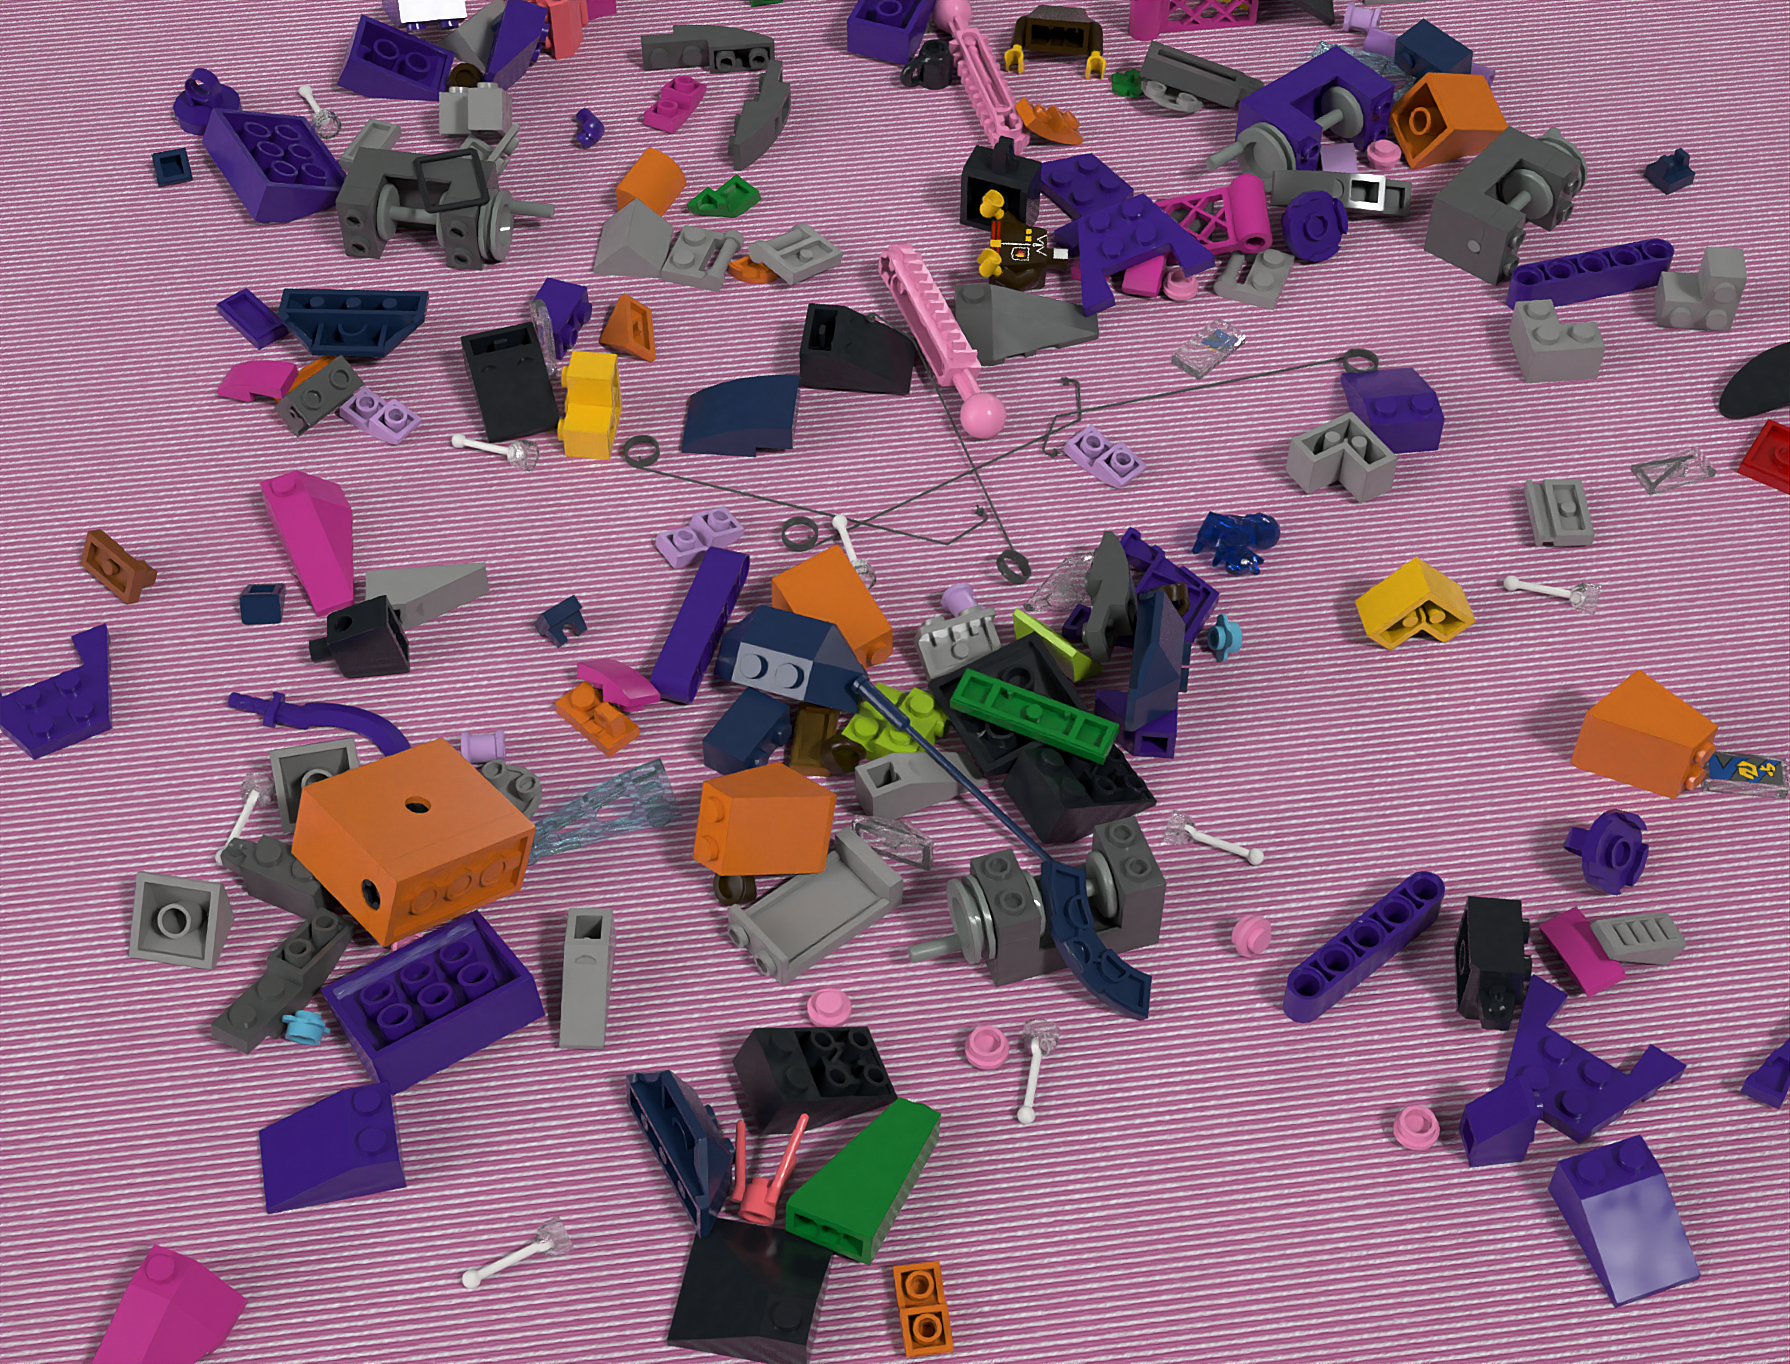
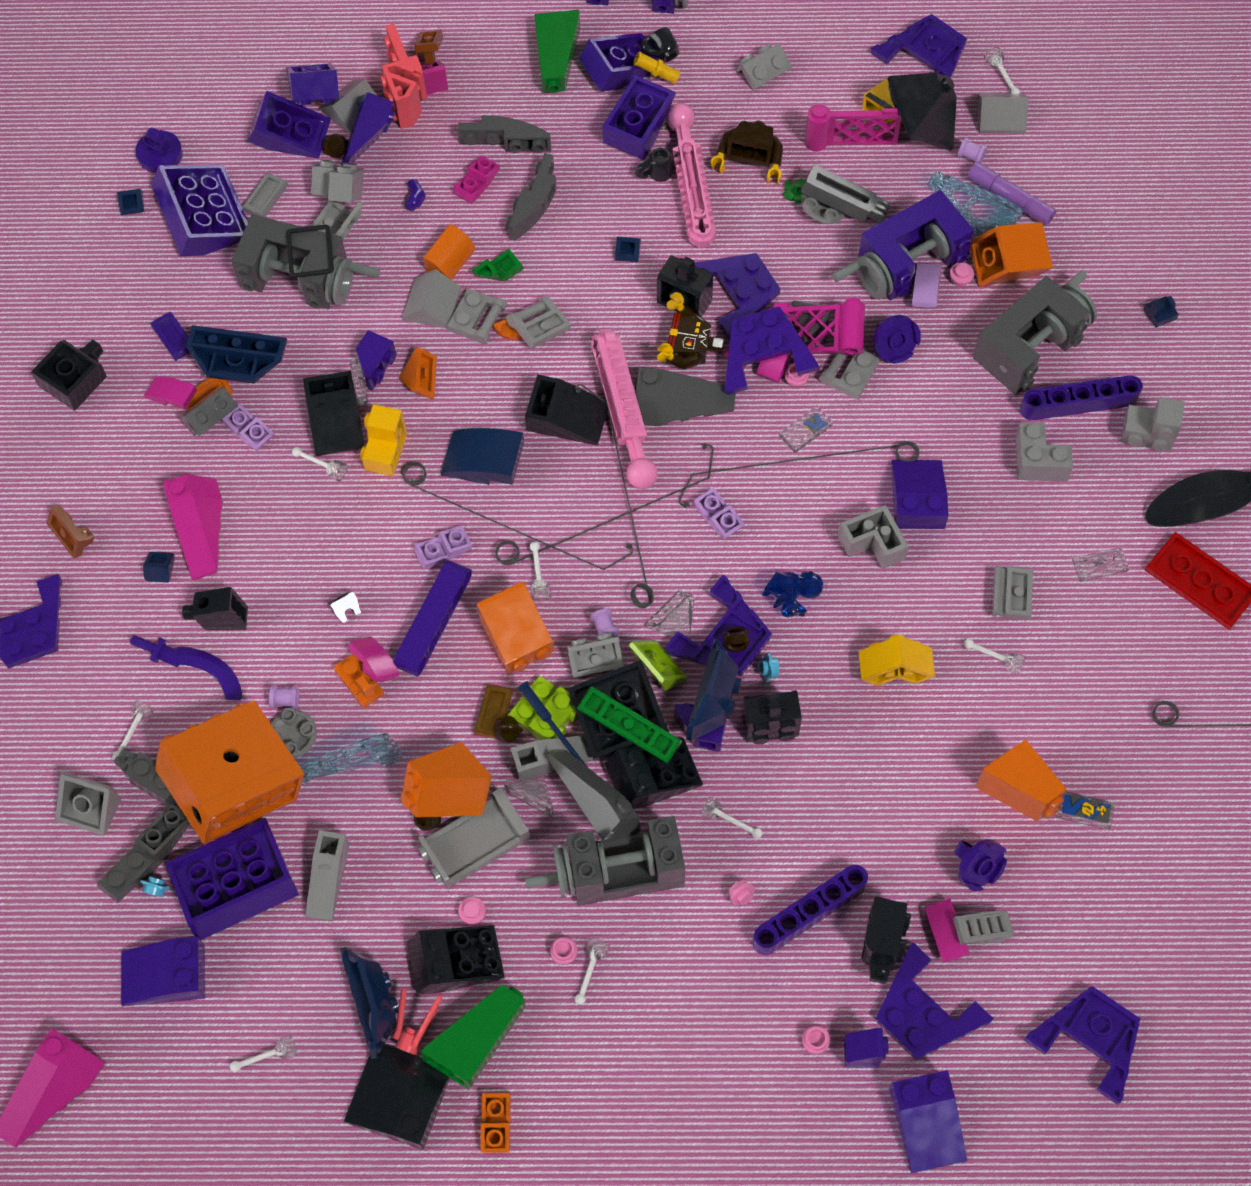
camera: 10 degrees right, 15 degrees up
light grey slope [269,737,361,833] -> none
clear hinge [299,85,341,139] -> none
light grey slope [365,562,489,630] -> none
dark blue brick [702,686,792,776] -> none
dark blue wedge [713,605,869,714] -> none
orange slope [1015,97,1084,145] -> none
dark blue tile [1040,859,1152,1021] -> none
dark grey slope [1082,531,1138,663] -> none
dark grey slope [1270,170,1412,218] -> none
dark blue brick [1394,18,1473,80] -> none
none -> black hinge [31,340,107,411]
none -> dark grey wedge [546,751,641,841]
none -> dark blue slope [615,236,641,262]
none -> black hinge [742,690,802,744]

